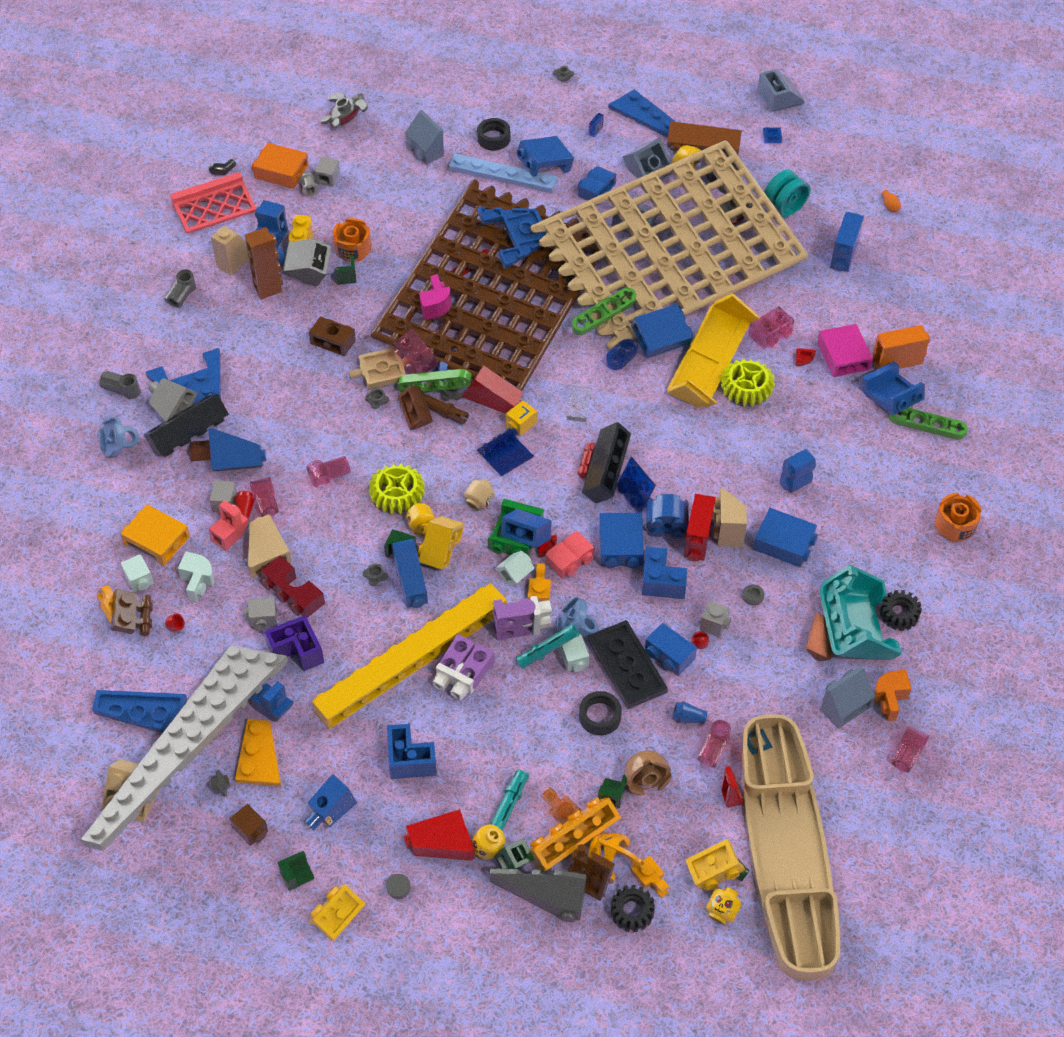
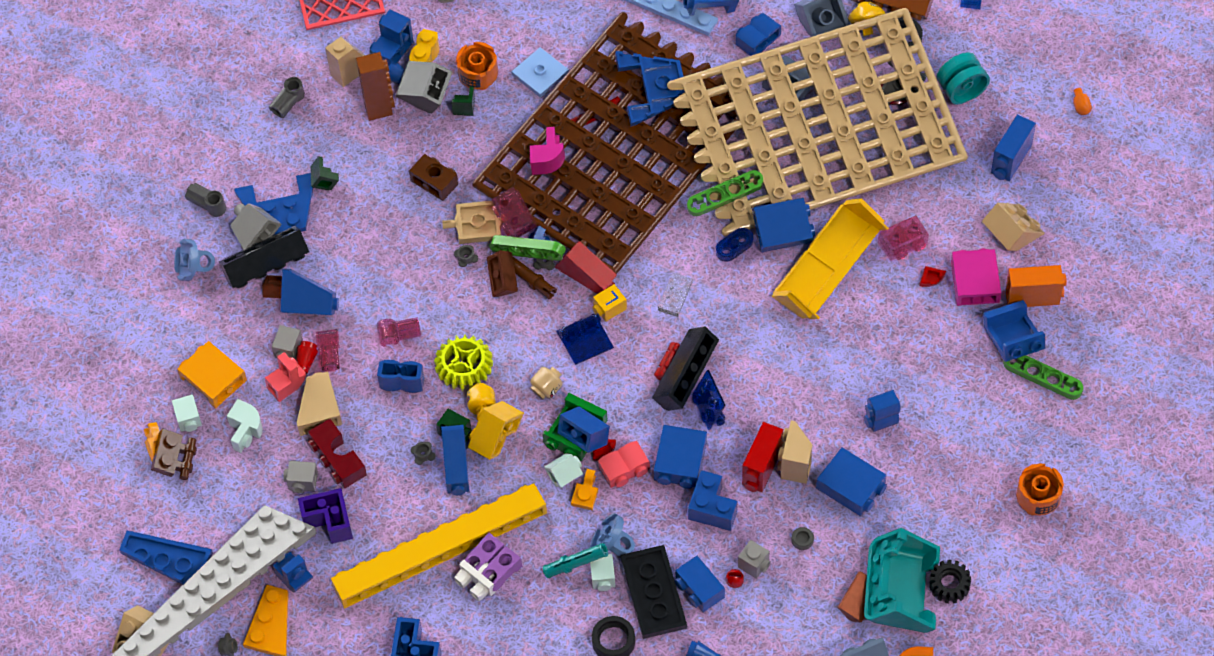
camera: 15 degrees right, 5 degrees up
red hinge [165,613,185,632] -> none
medium lavender hips [493,596,552,640] -> none
blue brick [646,494,689,538] -> none
neon yellow gear [721,358,775,407] -> none
none -> dark green panel [310,156,339,190]
none -> blue brick [377,360,425,393]
none -> light blue plate [511,47,569,98]
none -> tan slope [982,203,1045,251]

